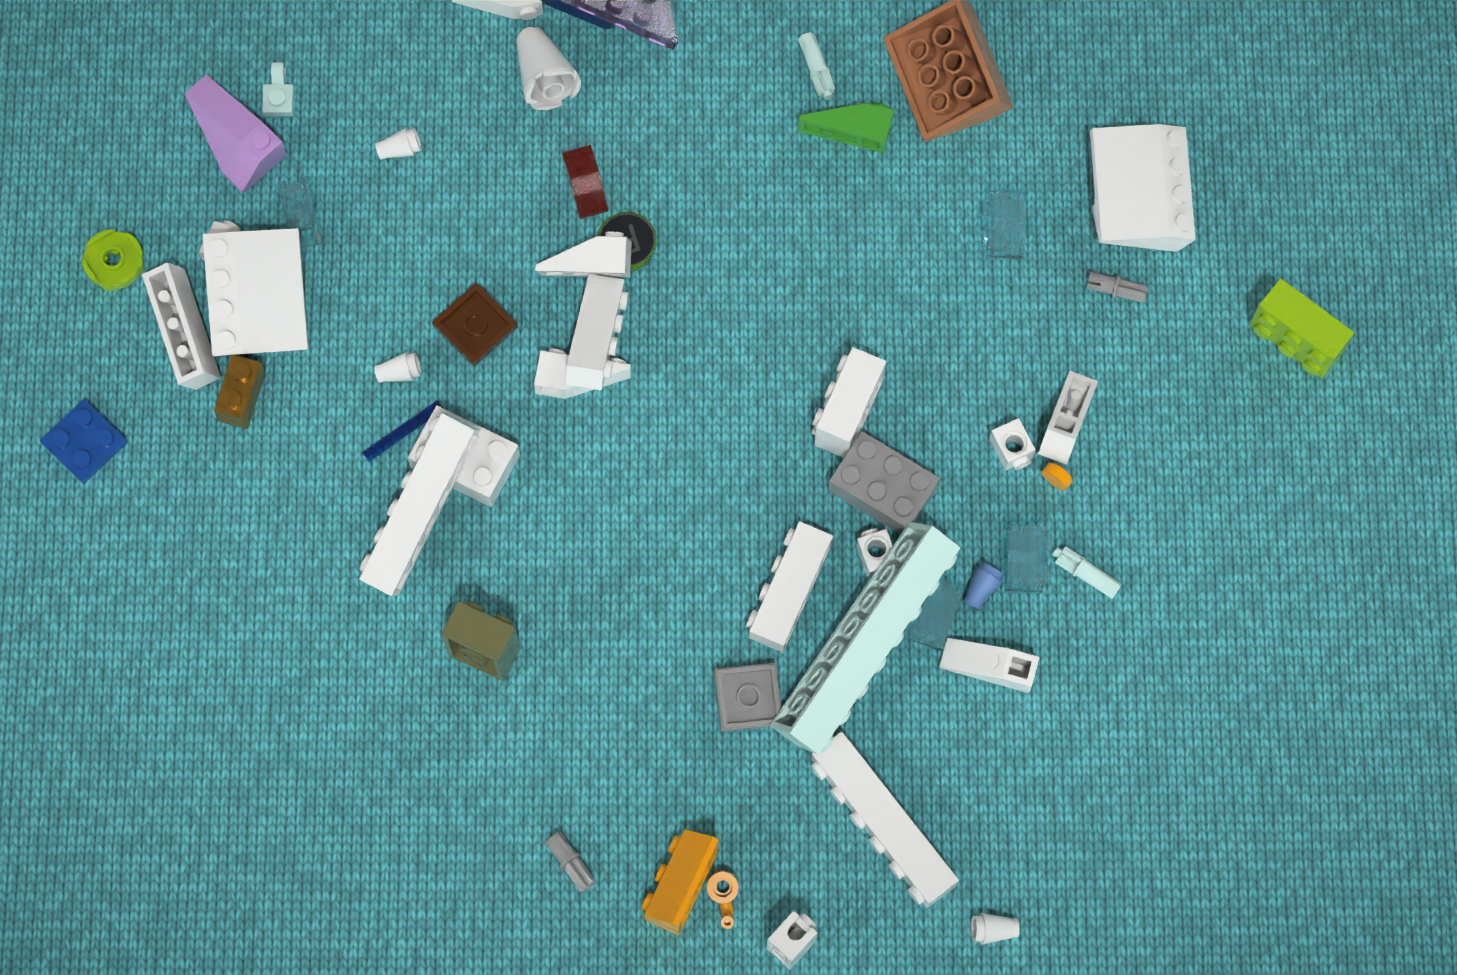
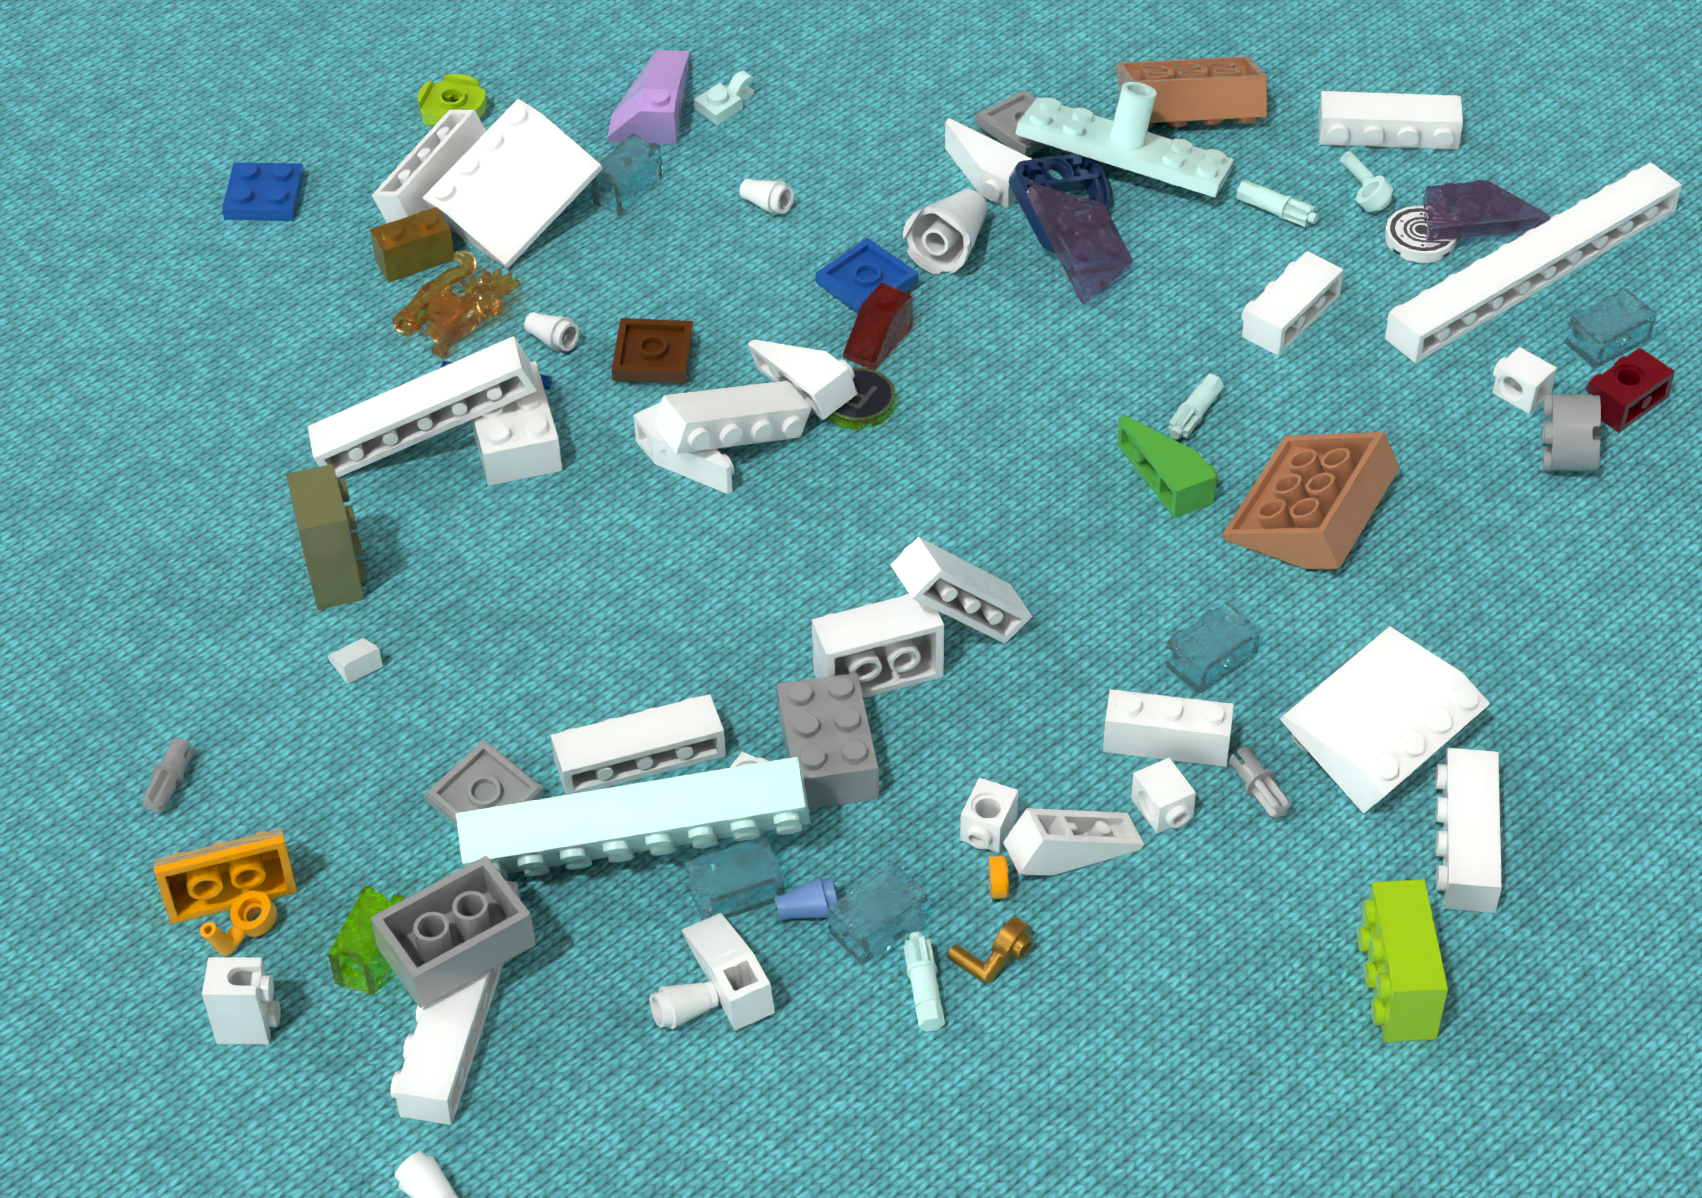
camera: 50 degrees right, 25 degrees down
none -> white slope [328,638,383,684]
none -> clear neon green brick [328,886,404,995]
none -> light grey brick [370,855,536,1008]
none -> clear orange animal [392,251,520,360]
none -> white cone [650,981,719,1029]
none -> blue plate [816,238,918,319]
none -> white brick [891,537,1033,644]
none -> pearl gold plate [947,917,1034,984]
none -> white brick [1103,689,1234,767]
none -> white brick [1131,758,1196,834]
none -> white brick [1435,748,1502,913]

